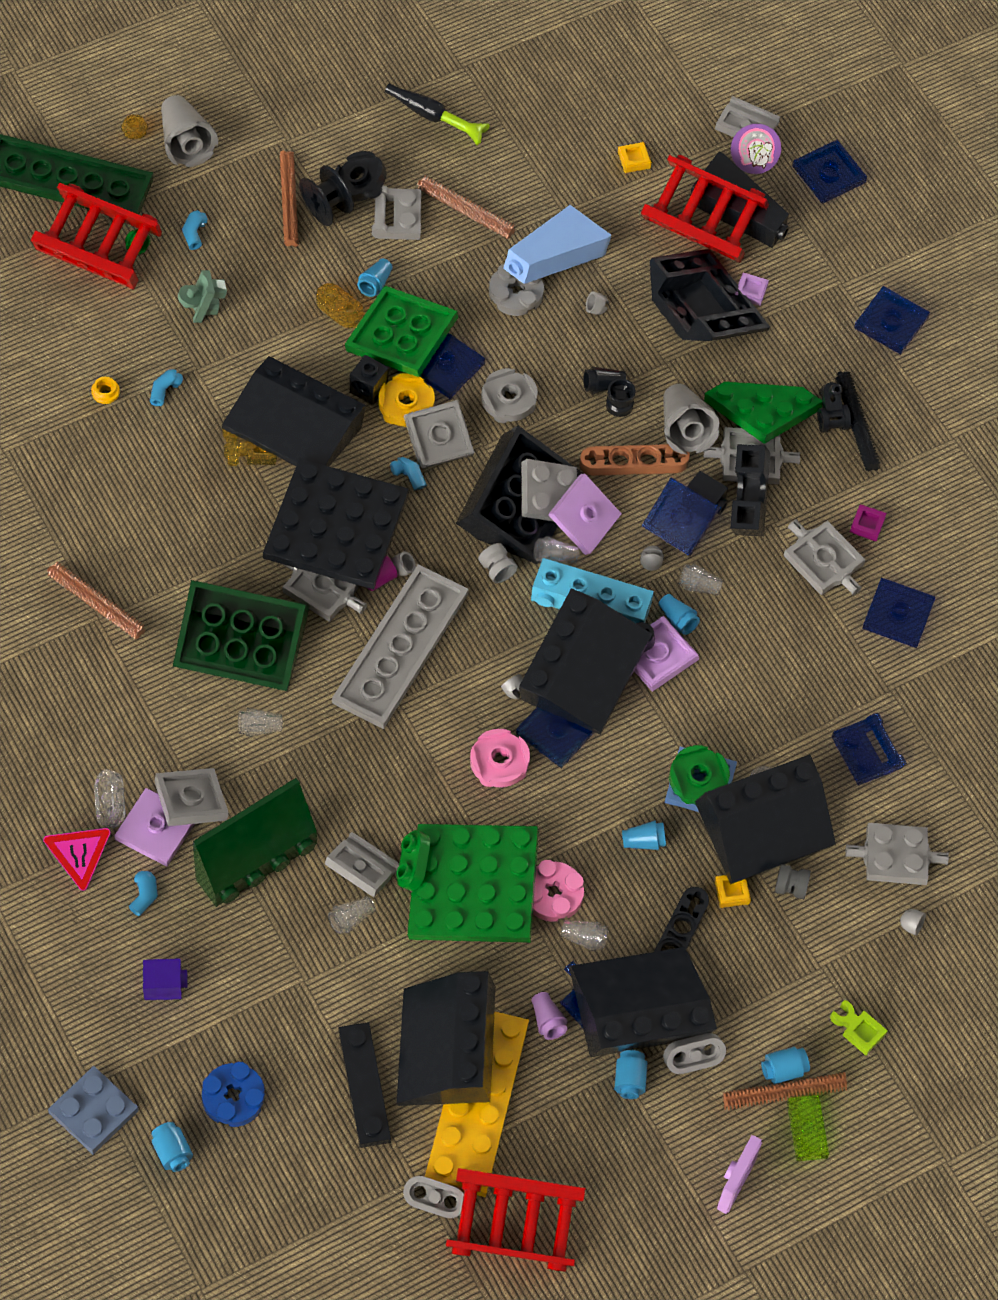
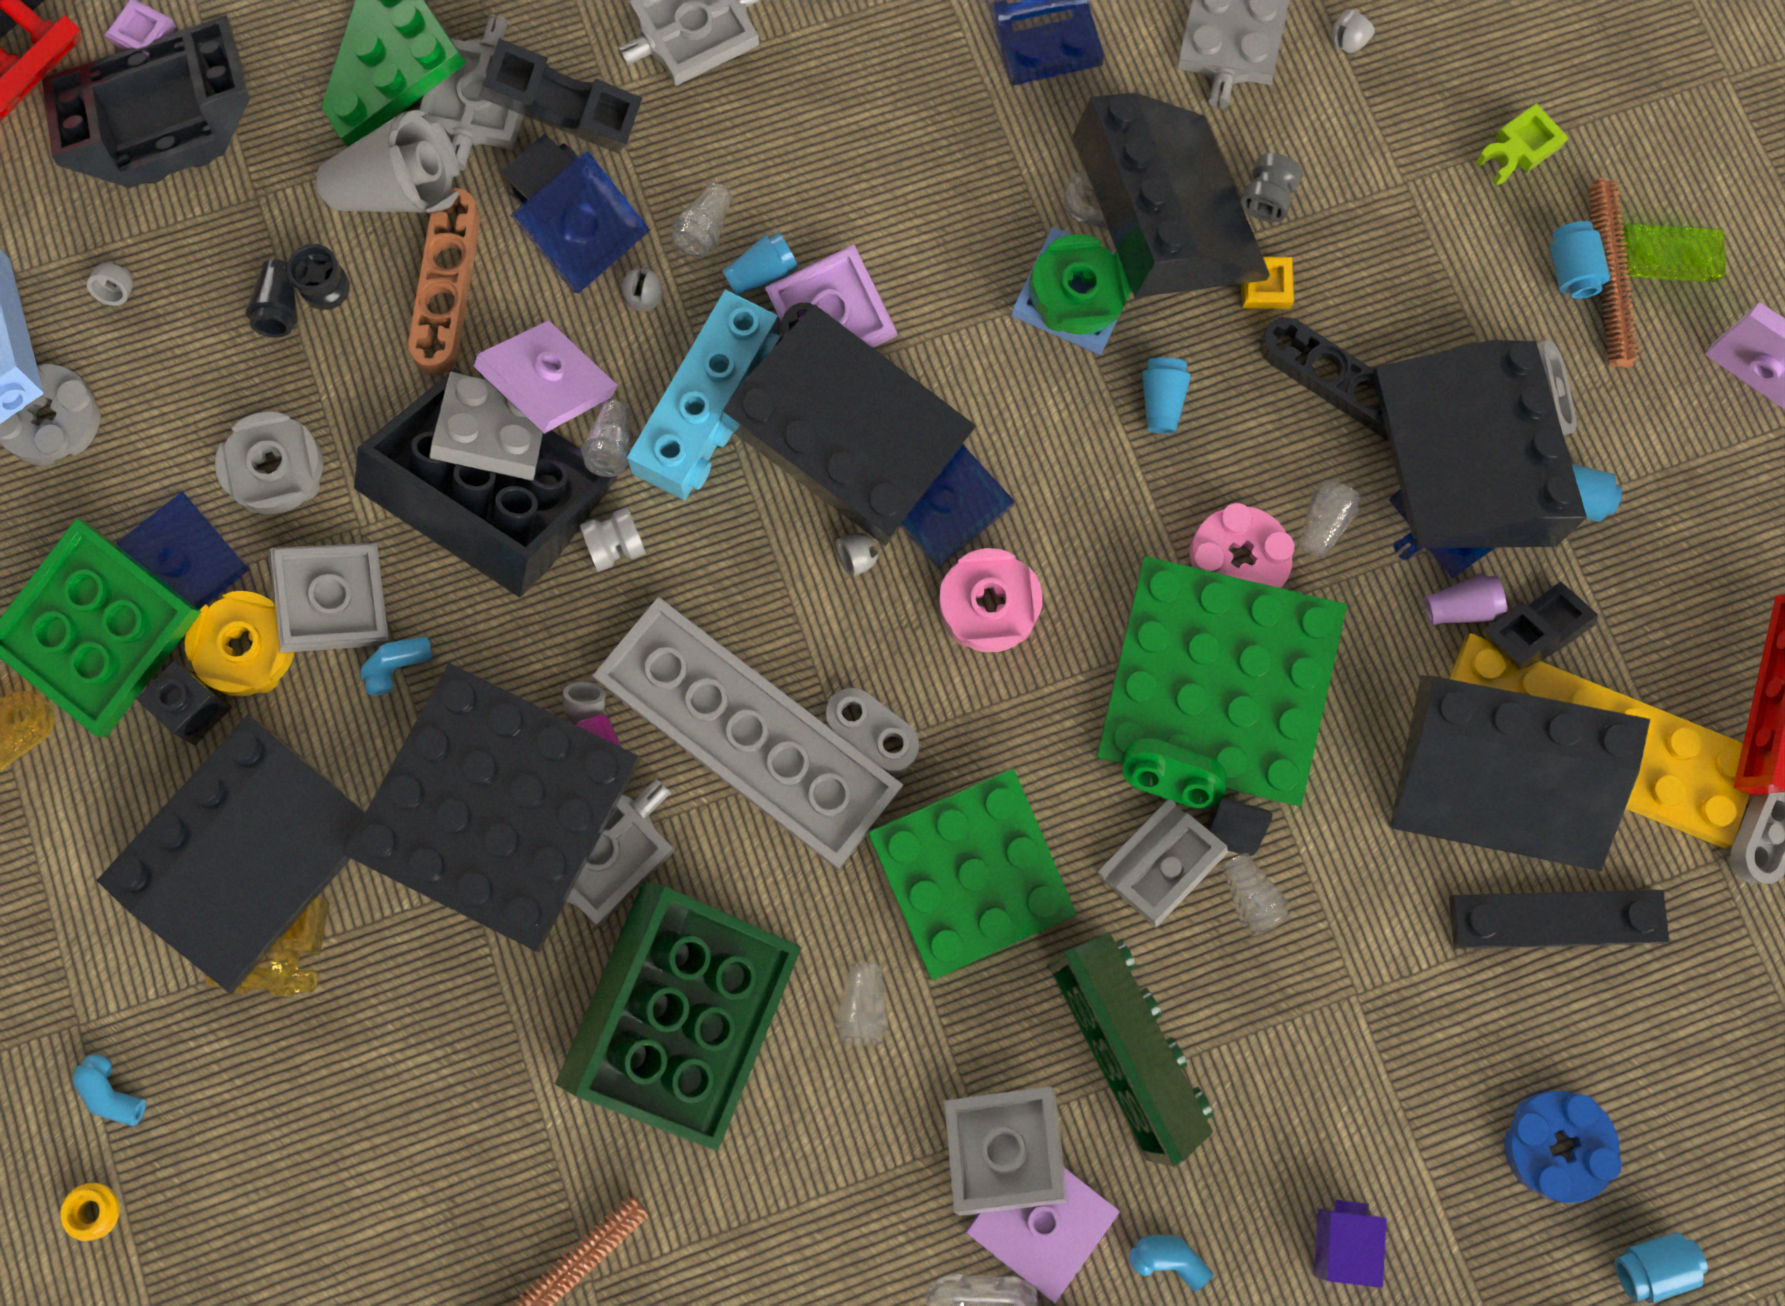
camera: 80 degrees left, 15 degrees up
none -> light grey plate [826,688,919,774]
none -> green plate [867,768,1077,981]
none -> black slope [1207,799,1273,856]
none -> black slope [1483,581,1598,670]

